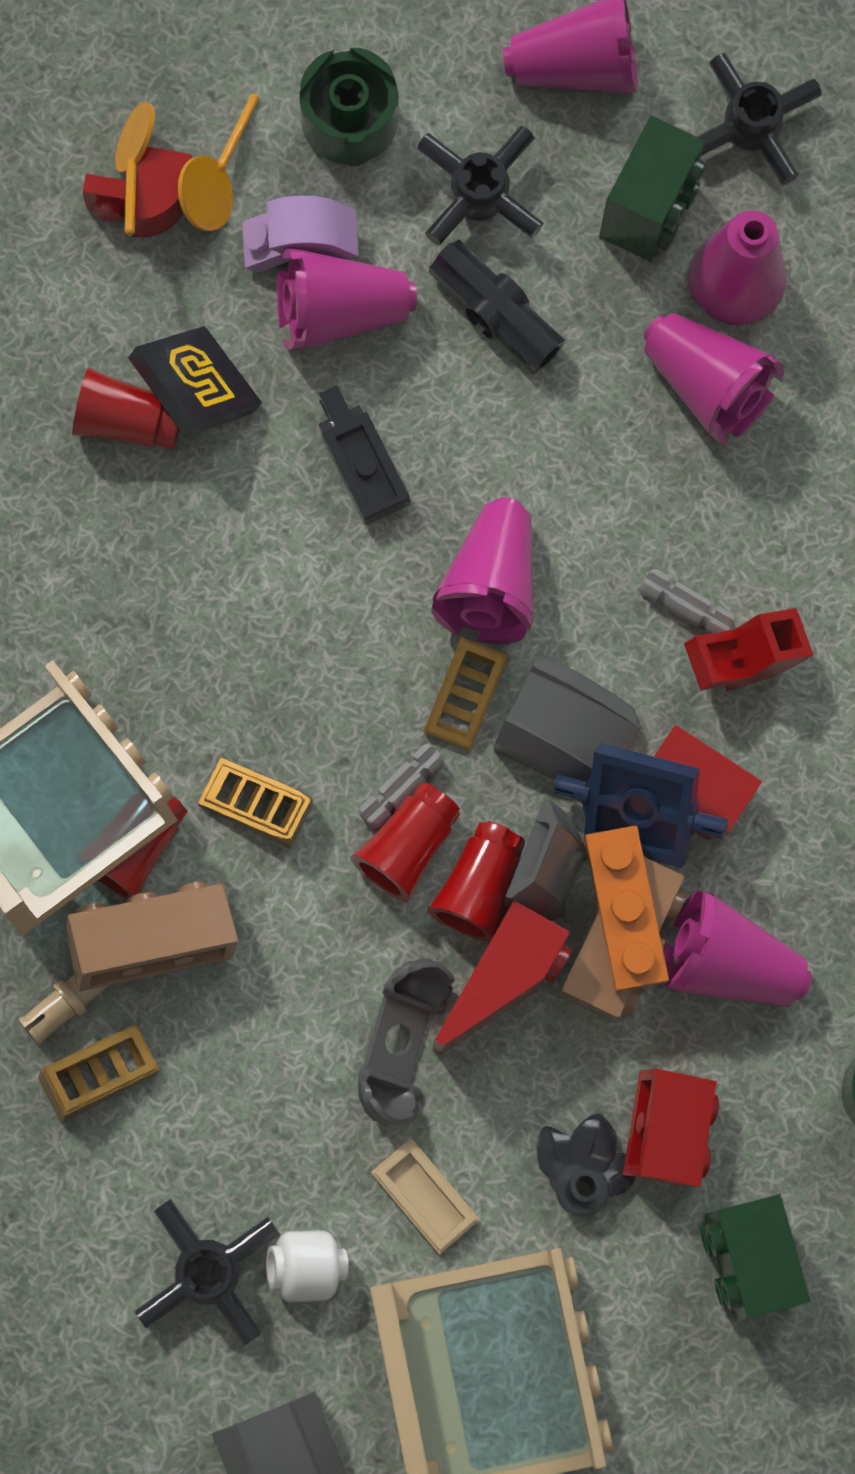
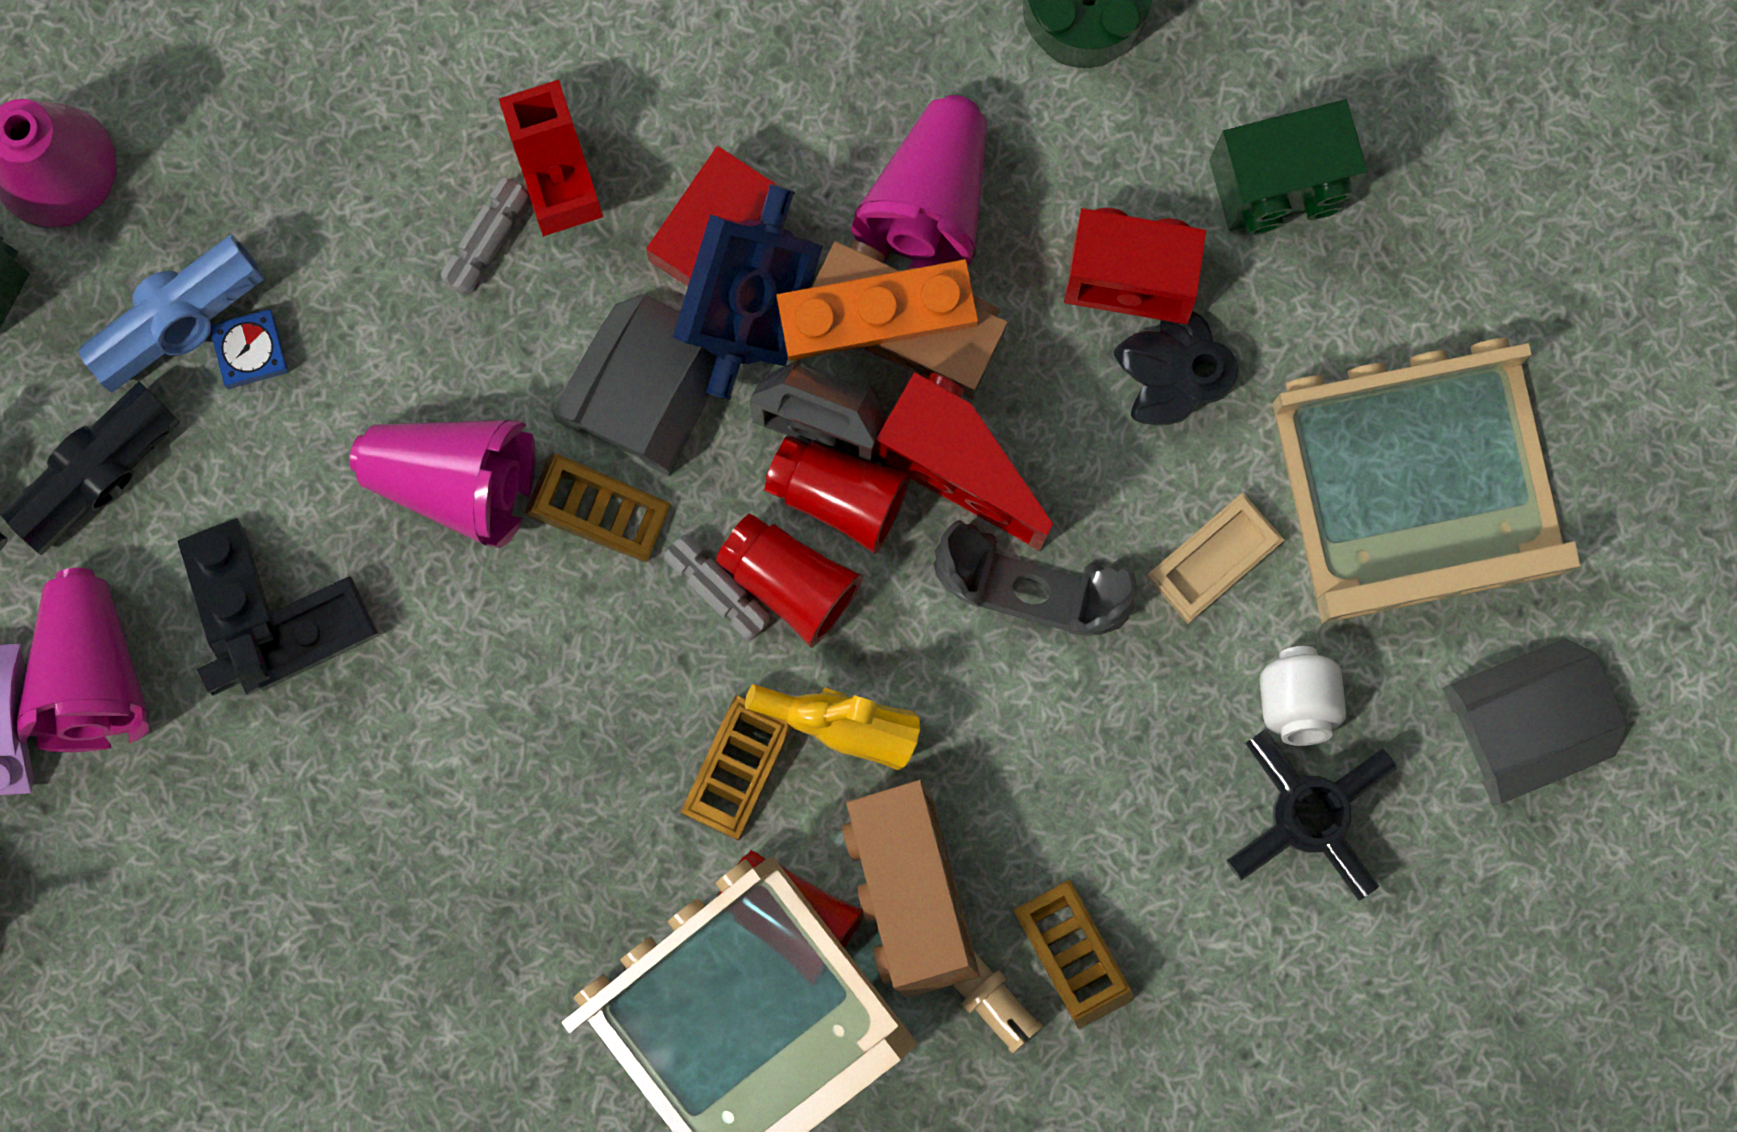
camera: 90 degrees left, 5 degrees up
red plant [72,367,179,449] -> none
black tile [128,326,262,437] -> none
dark pink cone [644,313,784,444] -> none
none -> medium blue piece [78,234,265,393]
none -> black hinge [177,518,276,688]
none -> tile [210,309,289,389]
none -> yellow piece [745,684,920,770]

